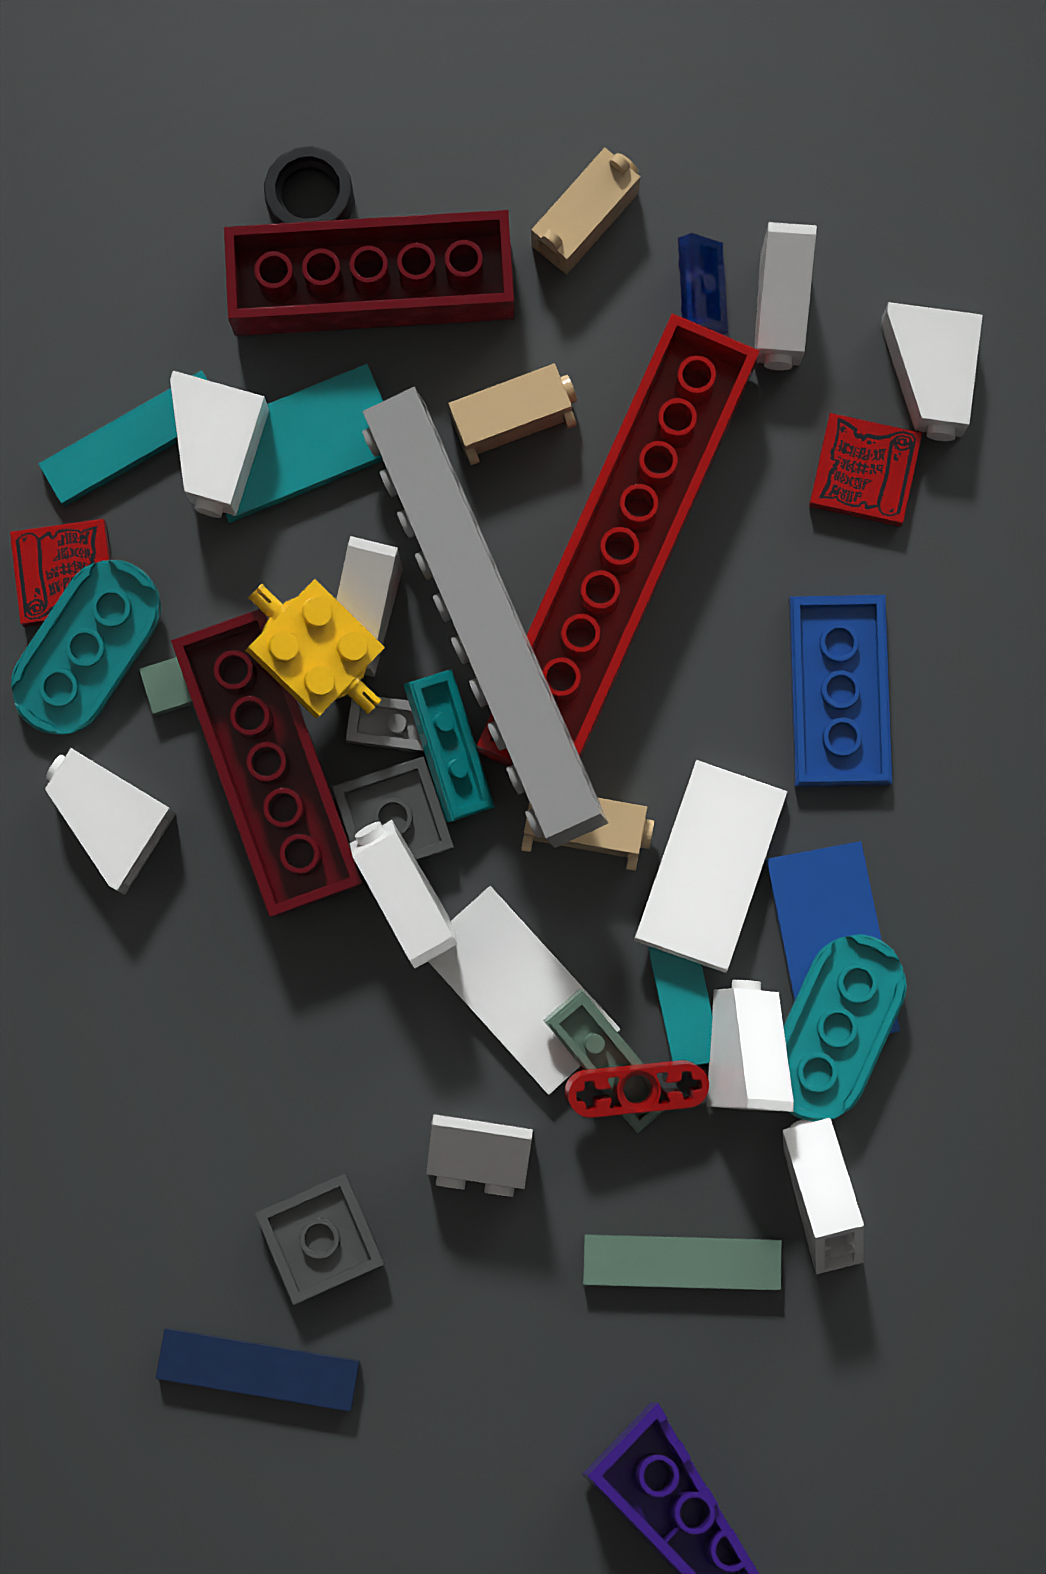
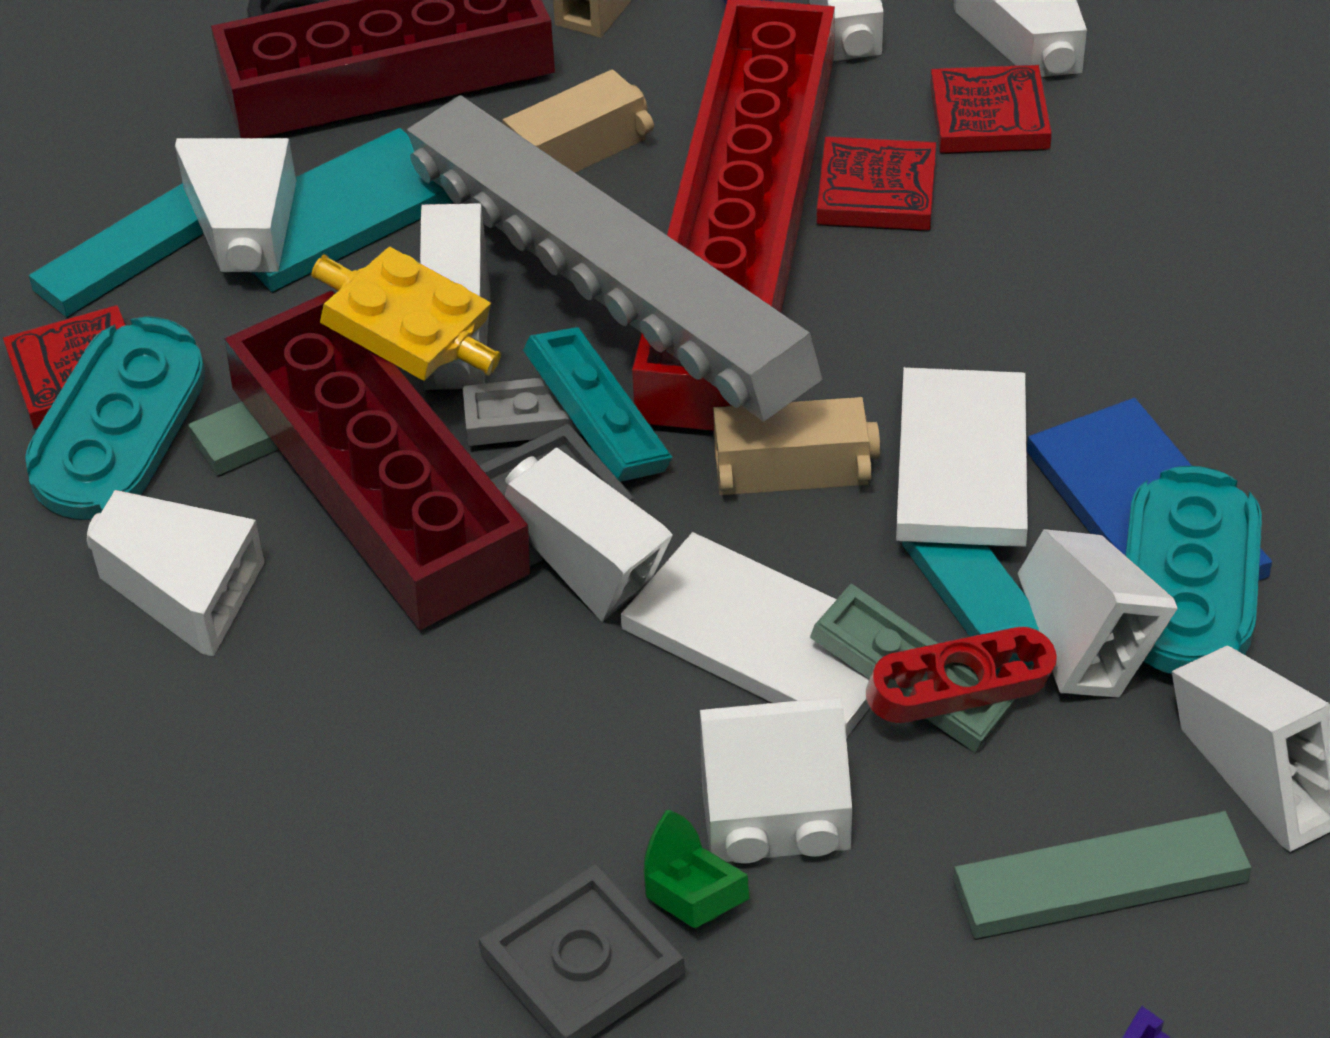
camera: 15 degrees left, 35 degrees down
blue tile [789,595,892,787] -> none
none -> green plate [643,810,750,928]
none -> red tile [817,136,936,230]

